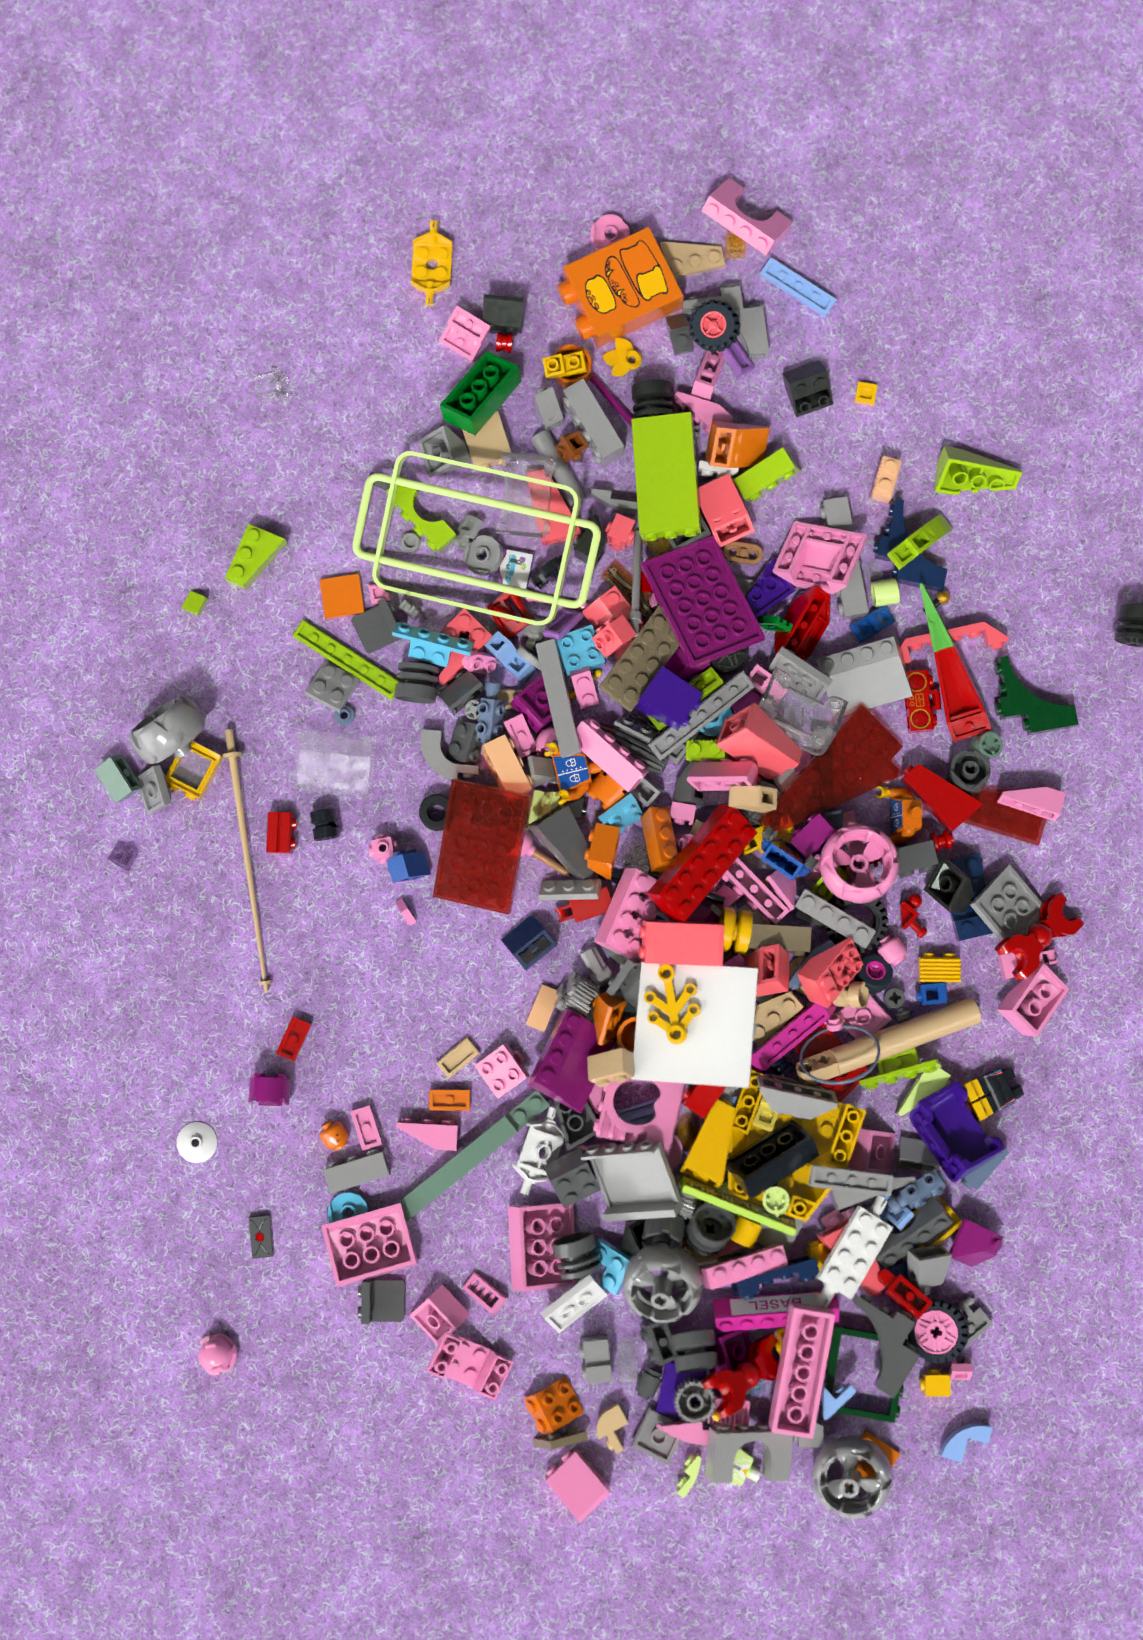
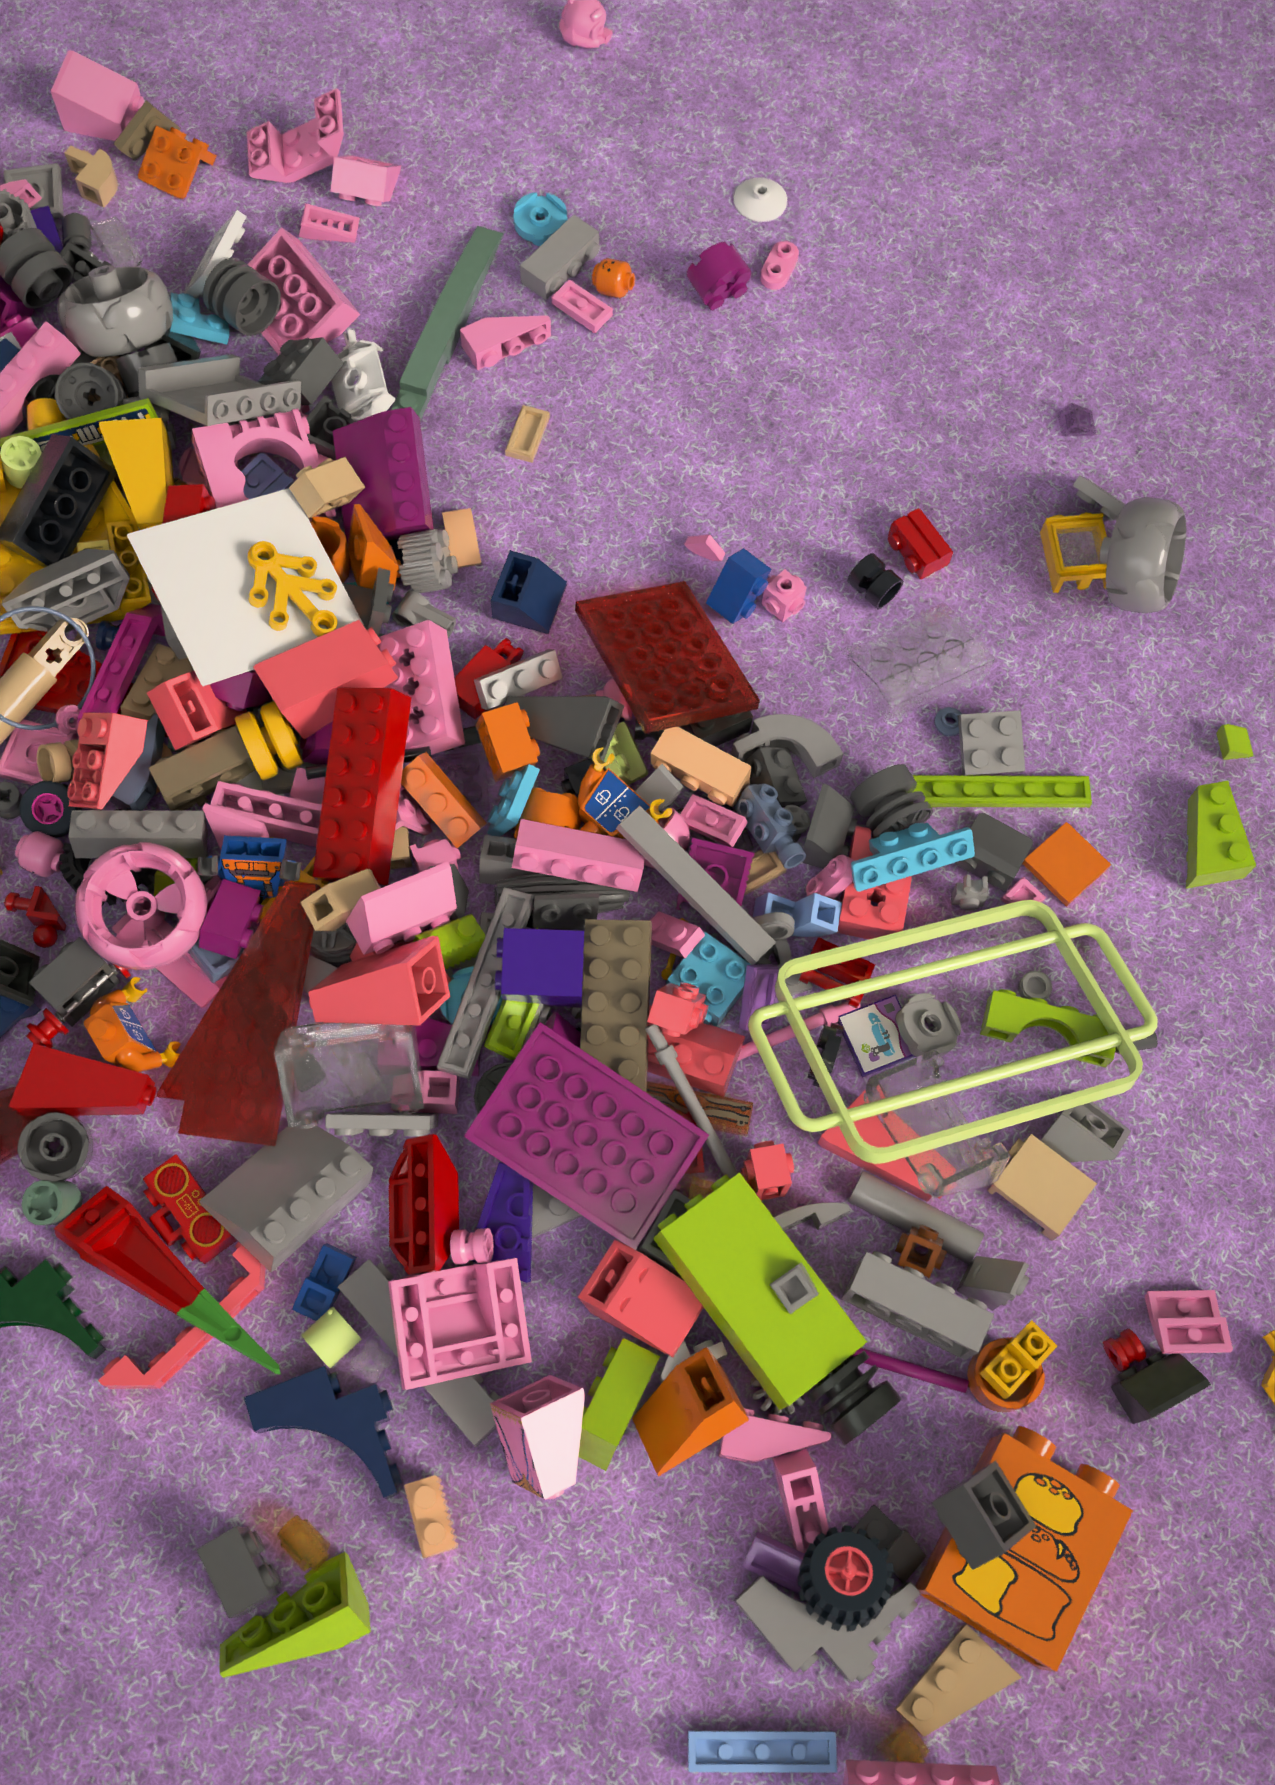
camera: 140 degrees right, 15 degrees down
brick [94,754,143,803] -> none
tan piece [222,729,272,993] -> none
dark grey tile [249,1215,273,1259] -> none
red plate [276,1016,312,1062] -> none
bright pink slope [321,1203,419,1287] -> none
dark grey bracket [358,1280,405,1324] -> none
black tyre [419,794,456,831] -> none
orange plate [429,1090,470,1111] -> none
green brick [440,351,522,436] -> none
light grey plate [453,514,484,551] -> none
bright pink plate [474,1042,530,1099] -> none
pearl dark grey slope [573,514,606,568] -> none
light grey brick [579,1334,613,1384] -> none
bright pink plate [590,214,630,251] -> none
yellow plate [603,338,642,377] -> none
medium nougat plate [723,541,763,566] -> none
green tile [756,616,793,632] -> none
pearl dark grey slope [782,360,833,417] -> none
yellow tile [854,381,878,406] -> none
lime slope [887,514,953,570] -> none
pearl gold piece [923,590,950,614] -> none
none -> dark grey brick [196,1526,281,1618]
none -> clear yellow brick [277,1515,330,1571]
none -> bright pink wheel [450,1228,494,1264]
none -> slope [490,1375,585,1500]
none -> bright pink plate [760,241,799,290]
none -> light grey slope [770,1262,819,1314]
none -> dark grey slope [932,1461,1036,1570]

